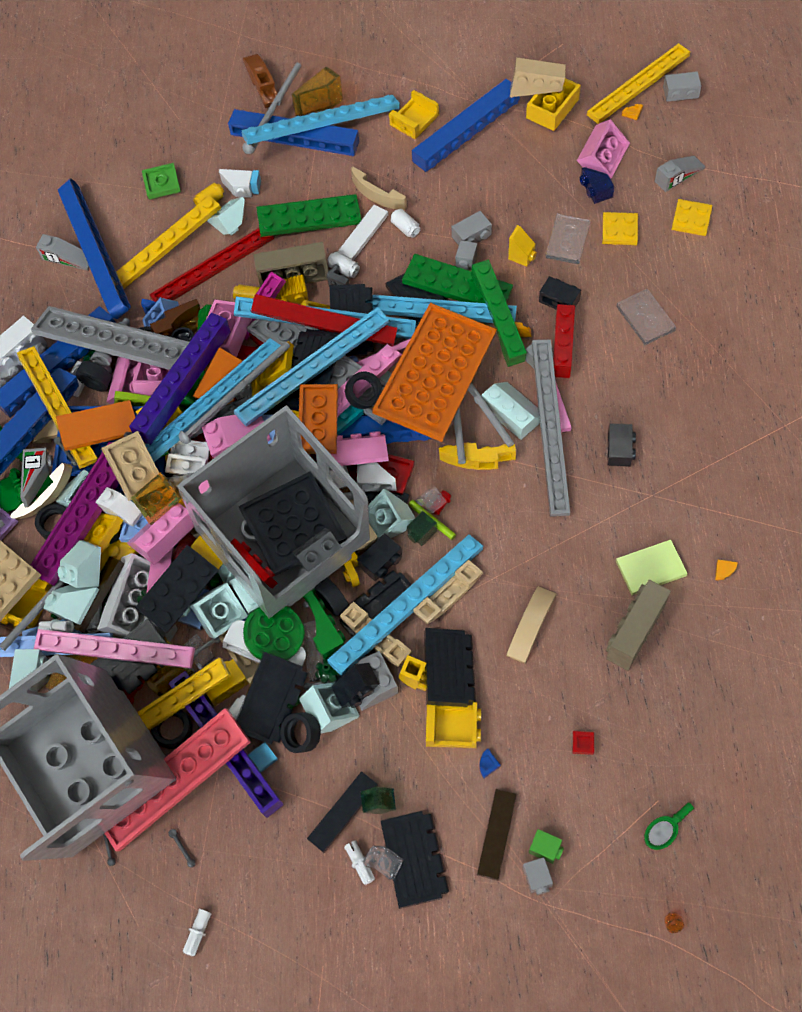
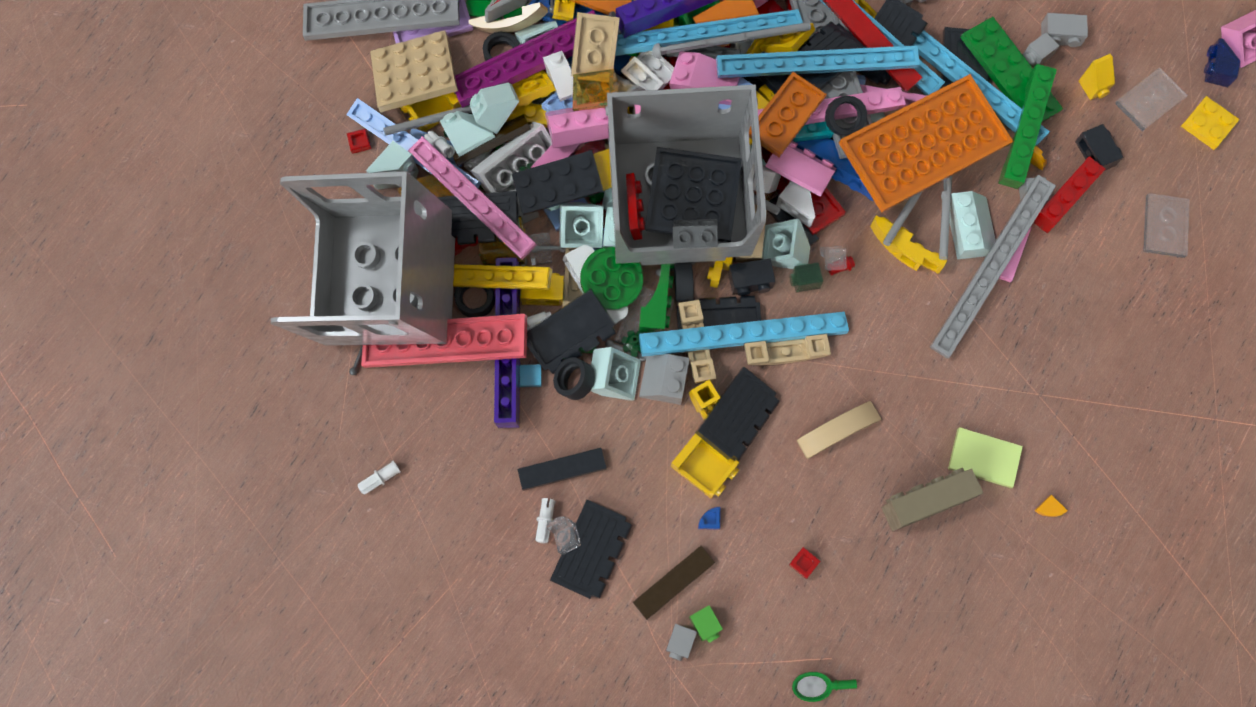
camera: 30 degrees right, 10 degrees up
dark grey hinge [168,829,196,868] -> none
black brick [331,663,380,708] -> none
clear green brick [361,787,396,814] -> none
lime bar [408,500,456,540] -> none
black brick [607,424,636,467] -> none

